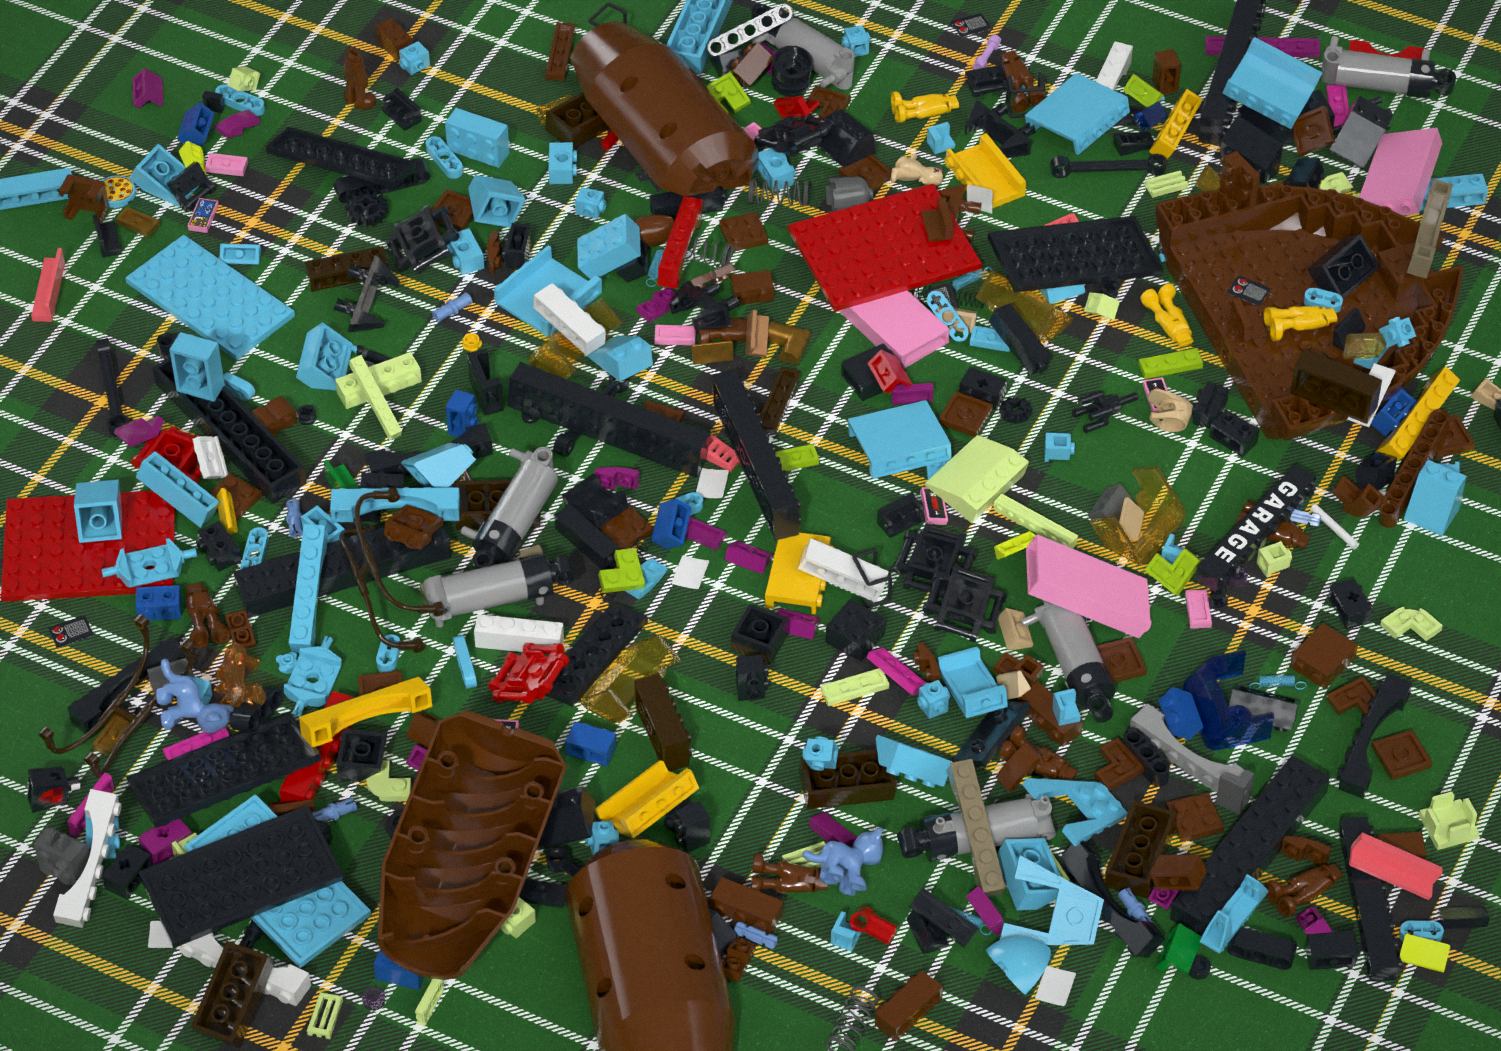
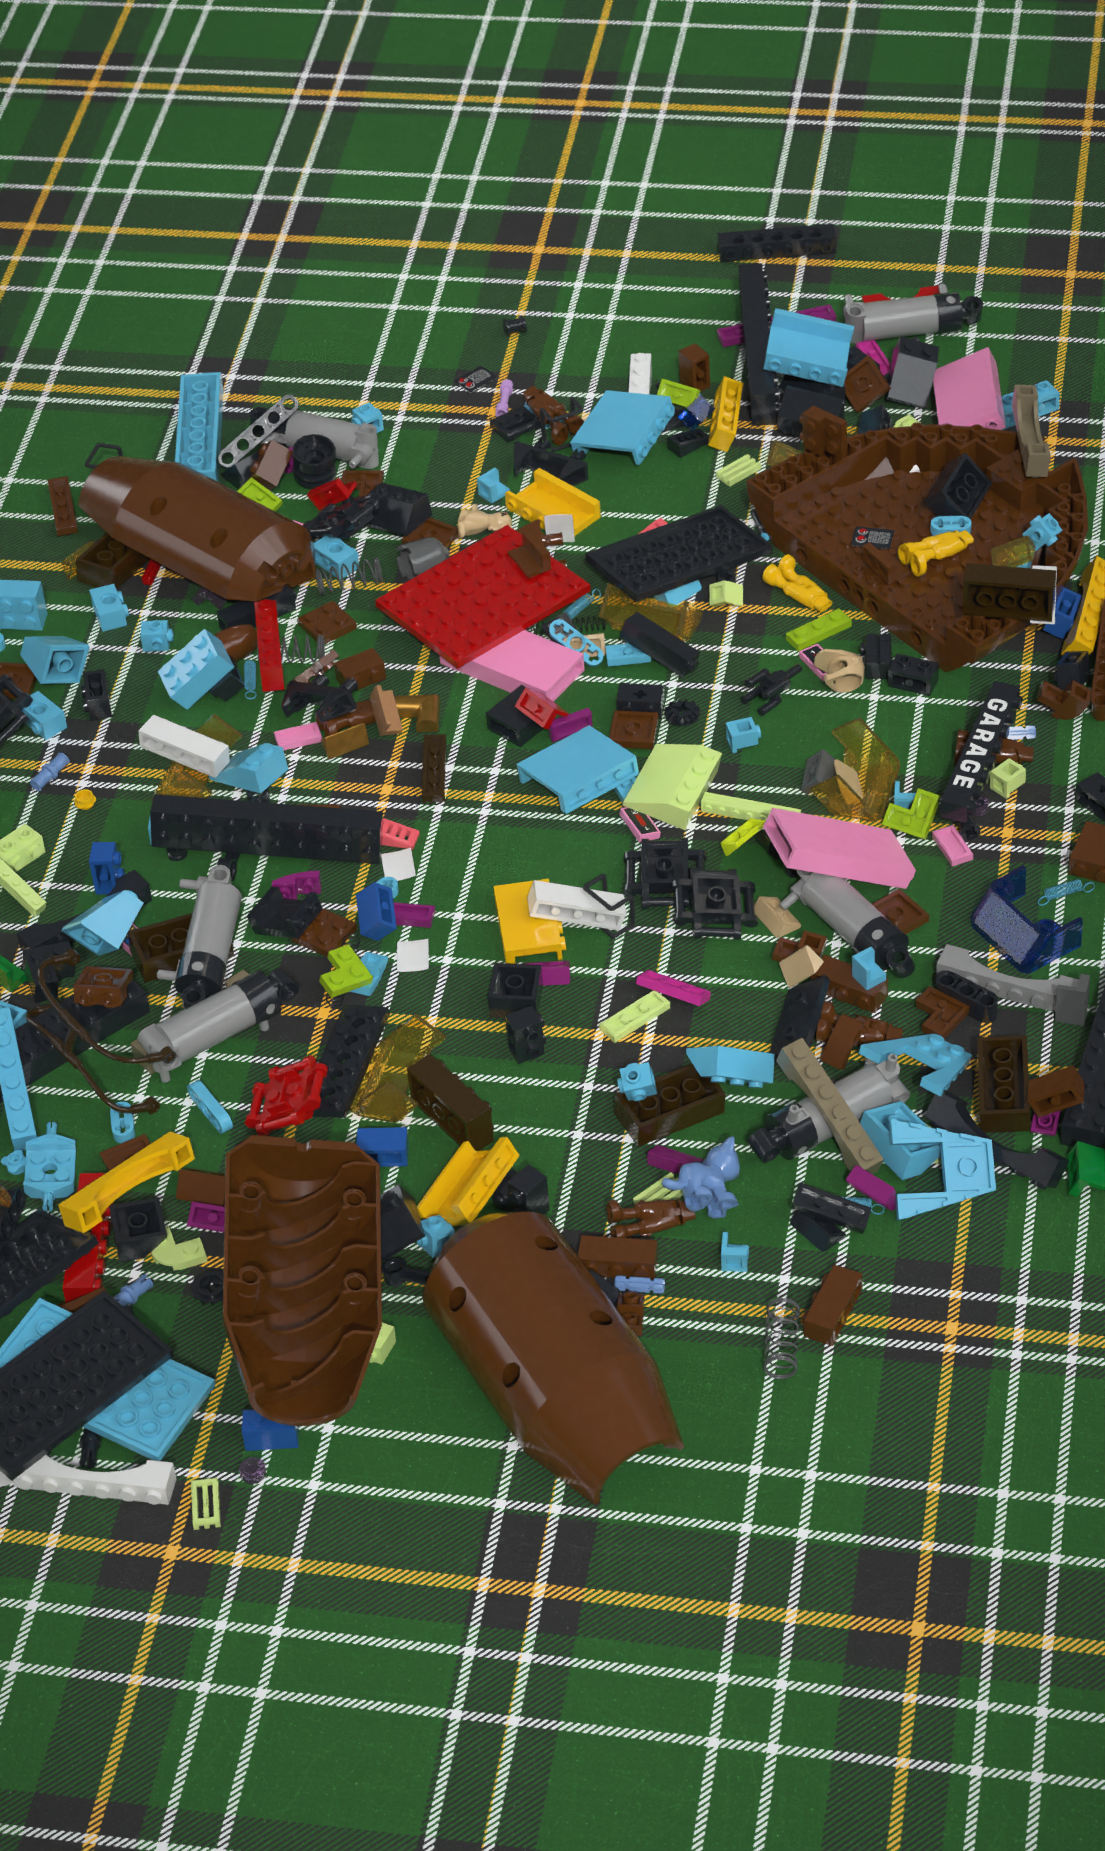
camera: 15 degrees left, 5 degrees down
dark brown brick [190,941,275,1048] -> none
medium azure arch [330,487,460,522] -> none
yellowish green tile [415,979,444,1026] -> none
black panel [467,349,504,416] -> none
white brick [474,614,564,655] -> none
reddish brown slope [487,231,503,275] -> none
medium azure panel [494,245,602,337] -> none
black plate [519,879,567,908] -> none
black brick [554,504,620,570] -> none
magenta slope [636,287,676,323] -> none
black brick [712,369,802,541] -> none
magenta slope [725,540,774,574] -> none
lime plate [775,444,819,471] -> none
black brick [825,599,886,662] -> none
red piece [850,906,898,945] -> none
black hinge [877,492,925,538] -> none
yellow piece [891,91,959,123] -> none
reddish brown slope [913,642,941,683] -> none
medium azure brick [917,680,950,719] -> none
medium azure panel [938,647,1008,718] -> none
medium azure brick [986,936,1051,995] -> none
white sticker [1035,966,1076,1006] -> none
black piece [1050,154,1167,178] -> none
medium blue pin [1118,888,1154,923] -> none
blue brick [1158,687,1204,740] -> none
reddish brown plate [1166,792,1224,843] -> none
black slope [1227,685,1301,732] -> none
white bar [1310,504,1359,549] -> none
black slope [1332,307,1366,351] -> none

